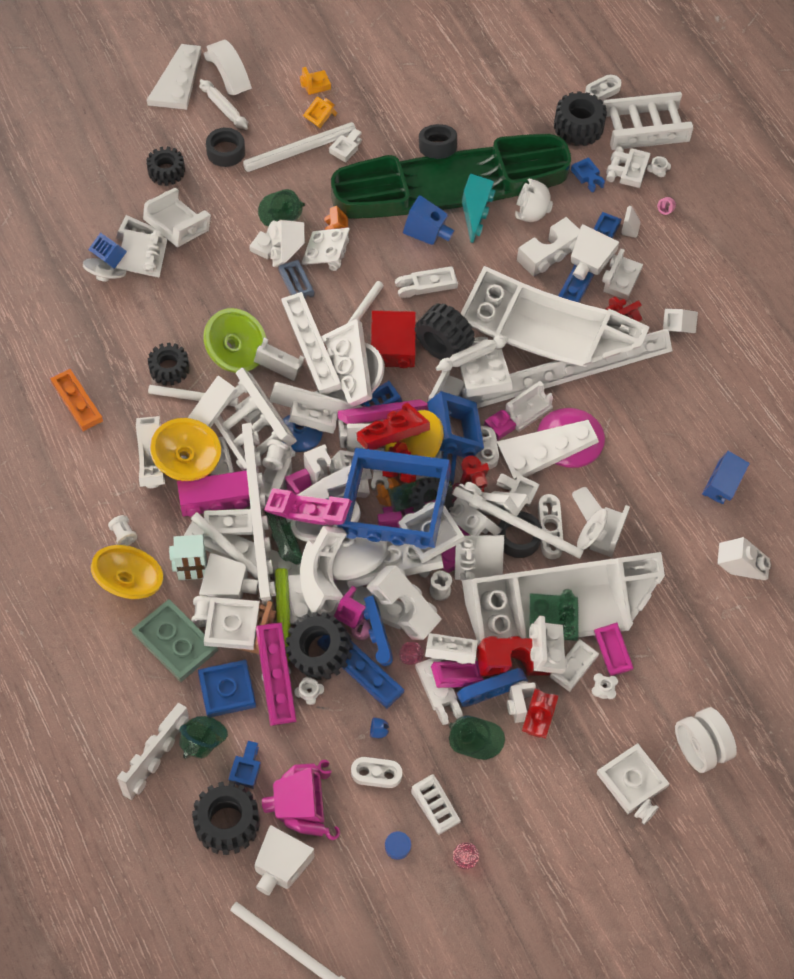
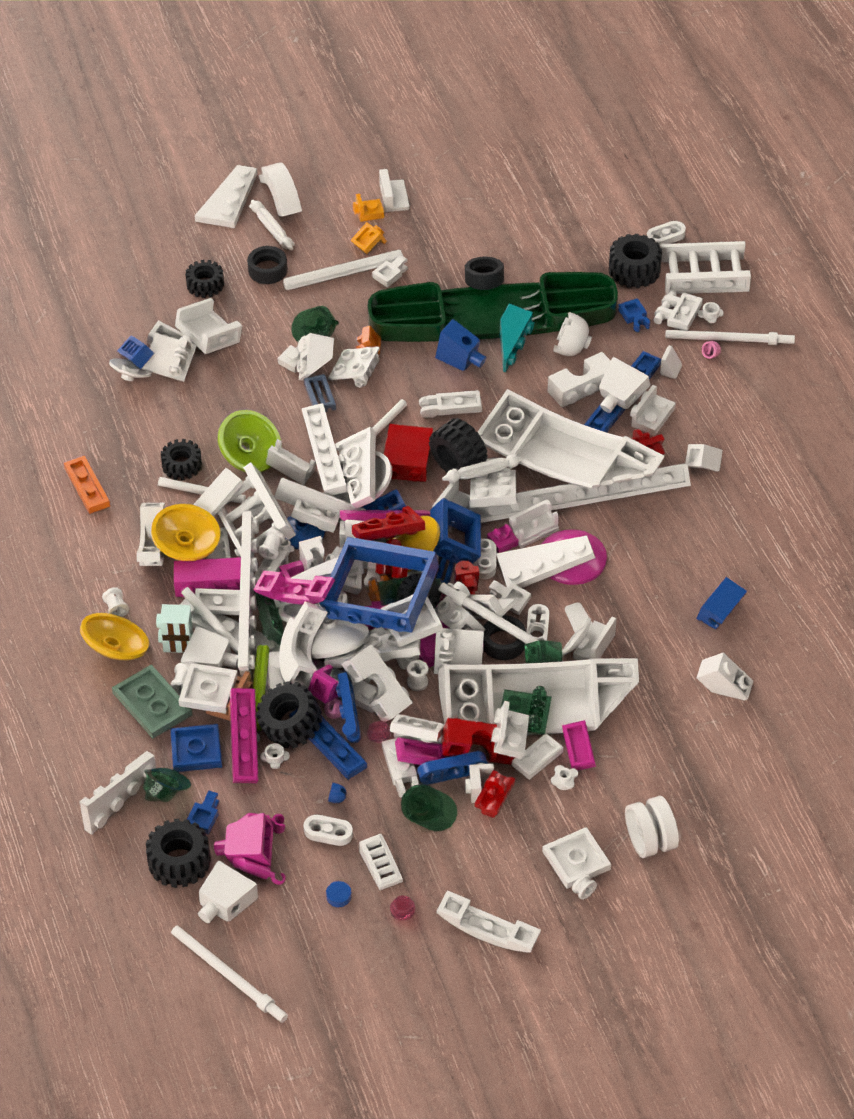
camera: 10 degrees right, 10 degrees down
none -> white panel [379,169,409,212]
none -> white slope [437,890,541,952]
none -> clear green panel [524,640,563,664]
none -> white bar [665,330,795,345]

